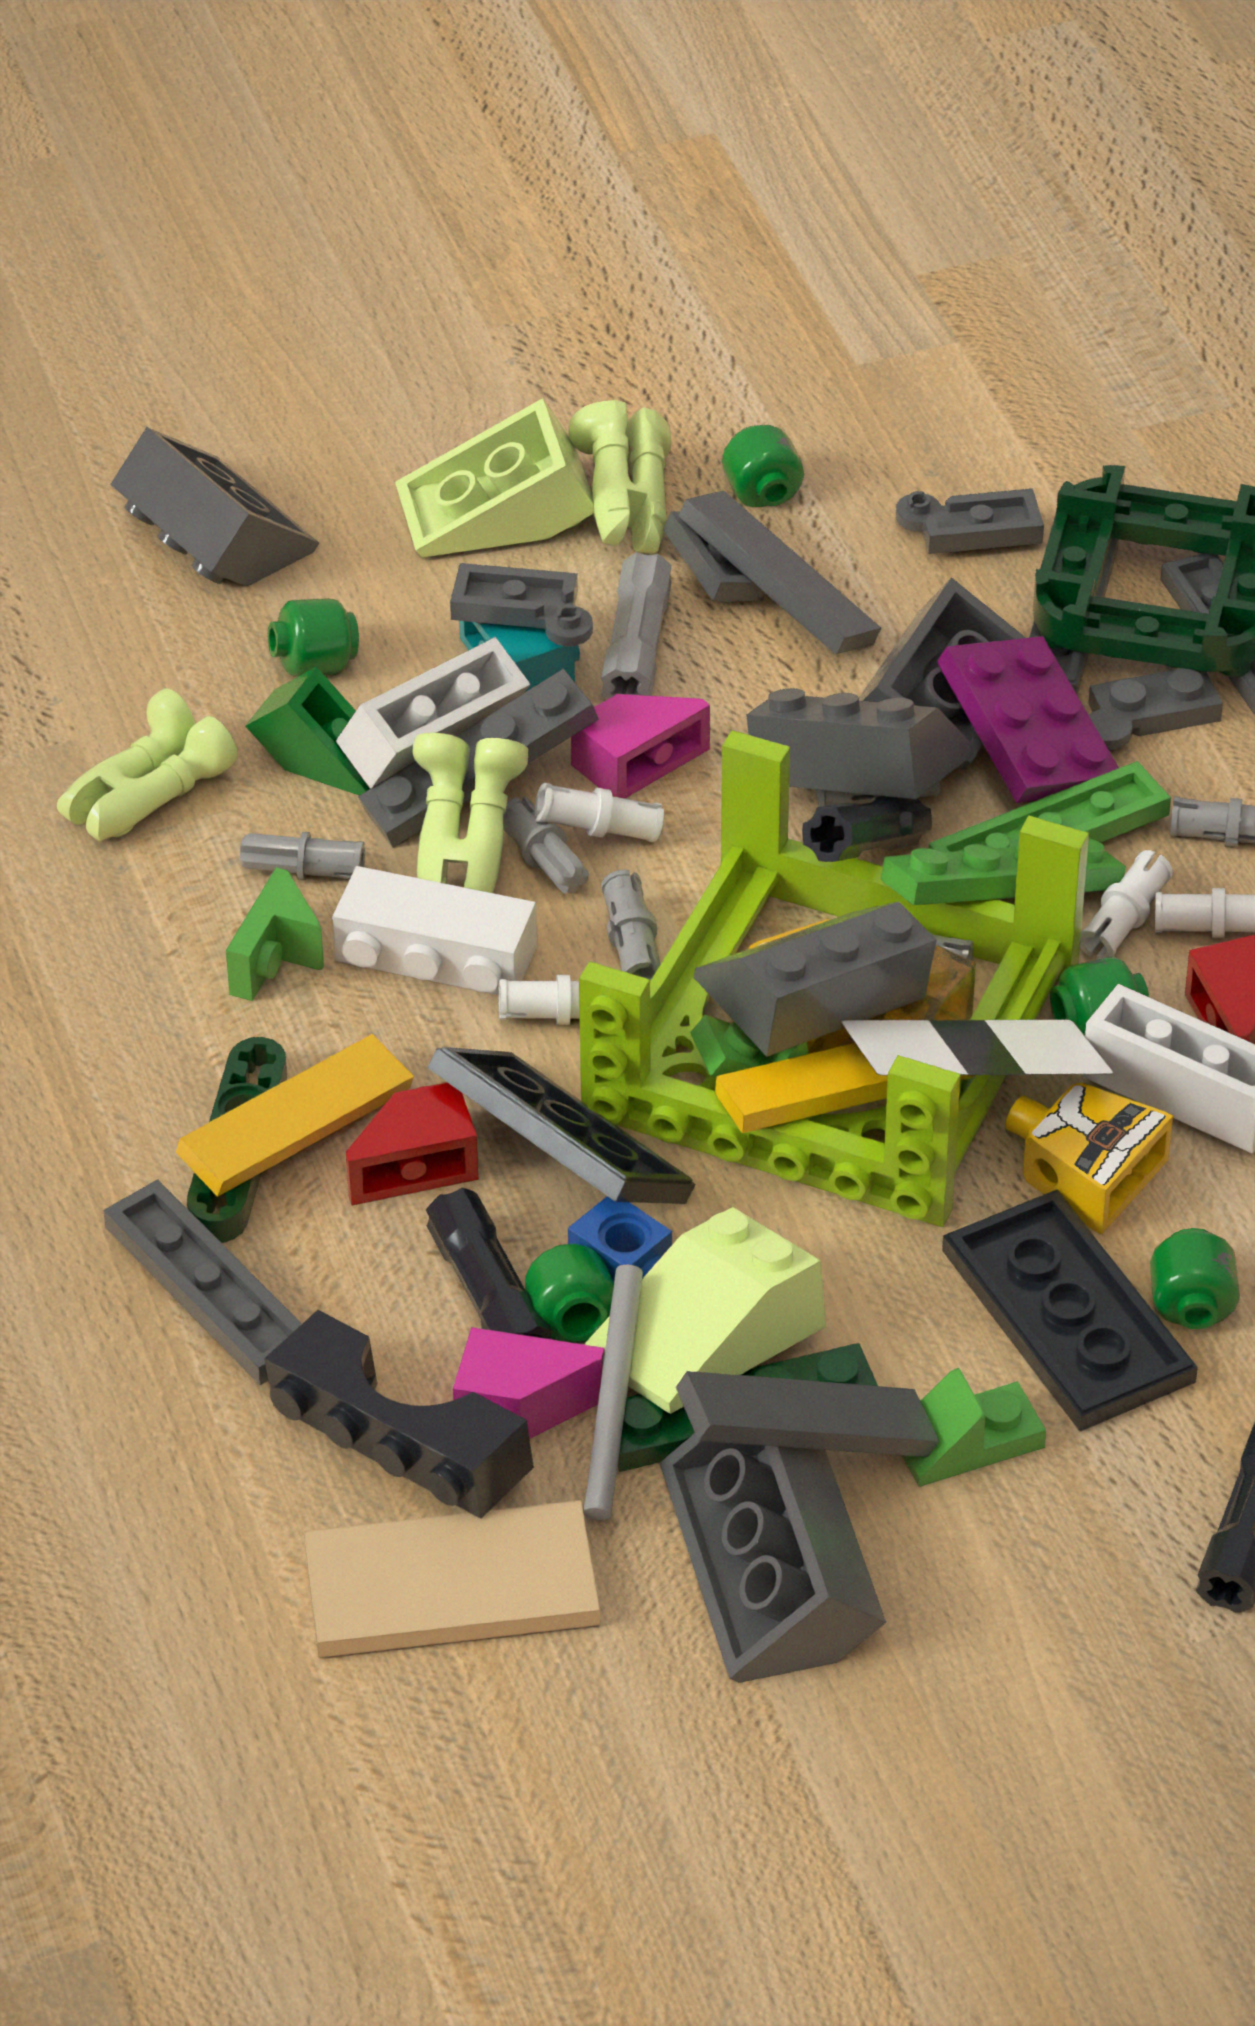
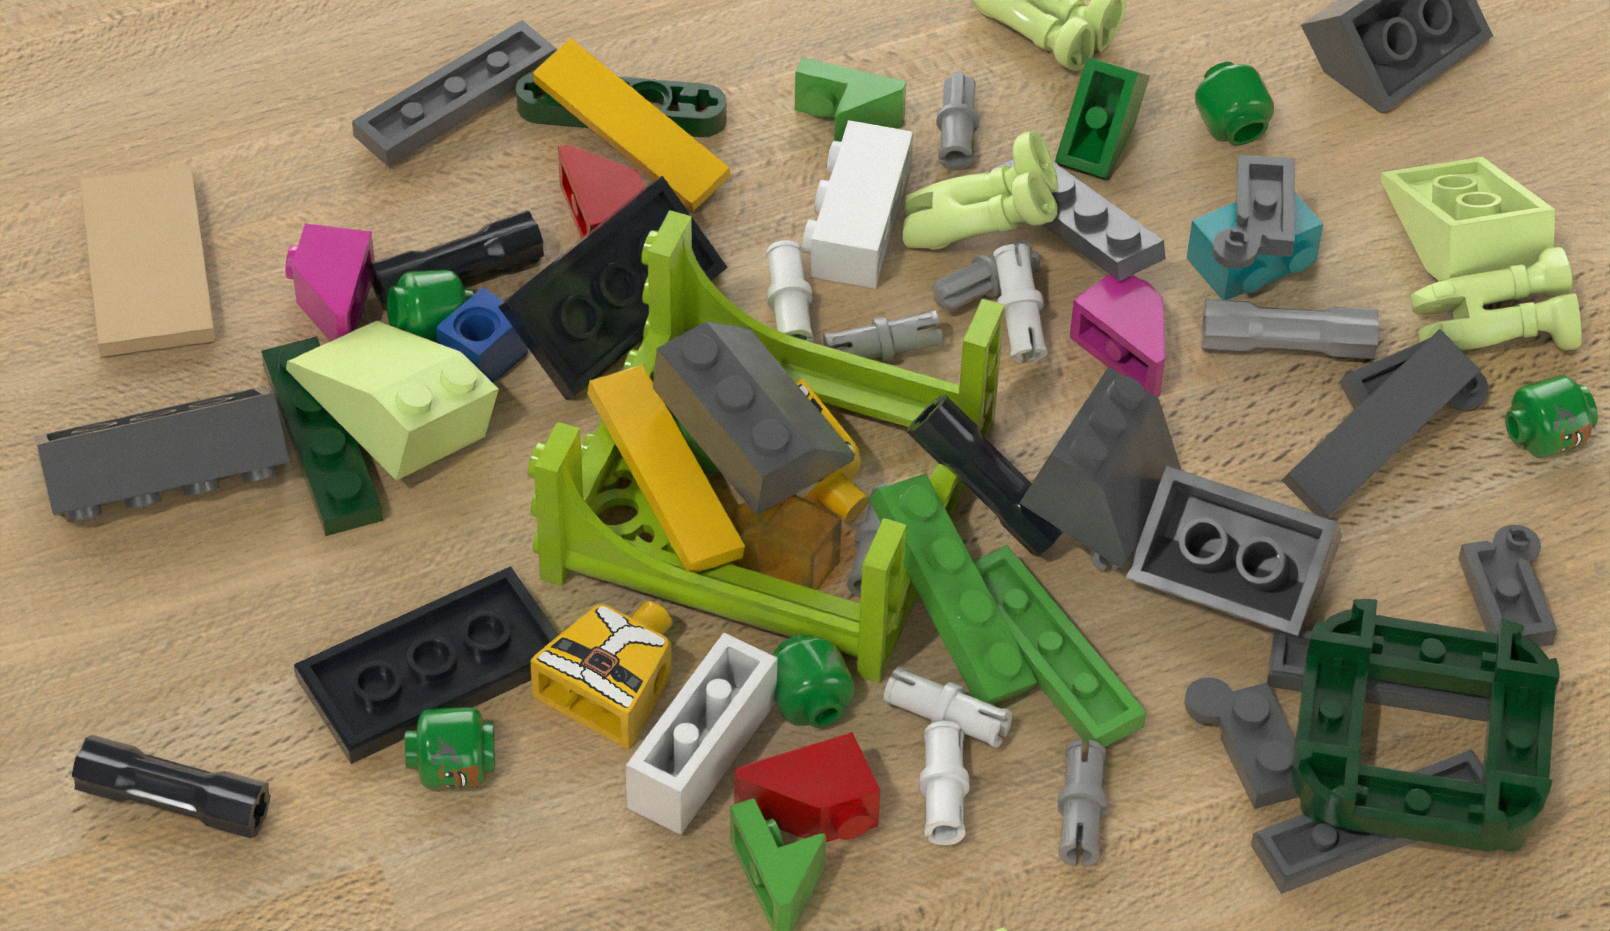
camera: 85 degrees right, 5 degrees up
black arch [264,1310,534,1519] -> none
white brick [336,637,530,789] -> none
light grey bar [583,1265,643,1521] -> none
dark grey tile [676,1371,939,1457] -> none
white sticker [841,1020,1113,1075] -> none
bright green slope [902,1368,1046,1487] -> none
magenta plate [937,636,1119,803] -> none

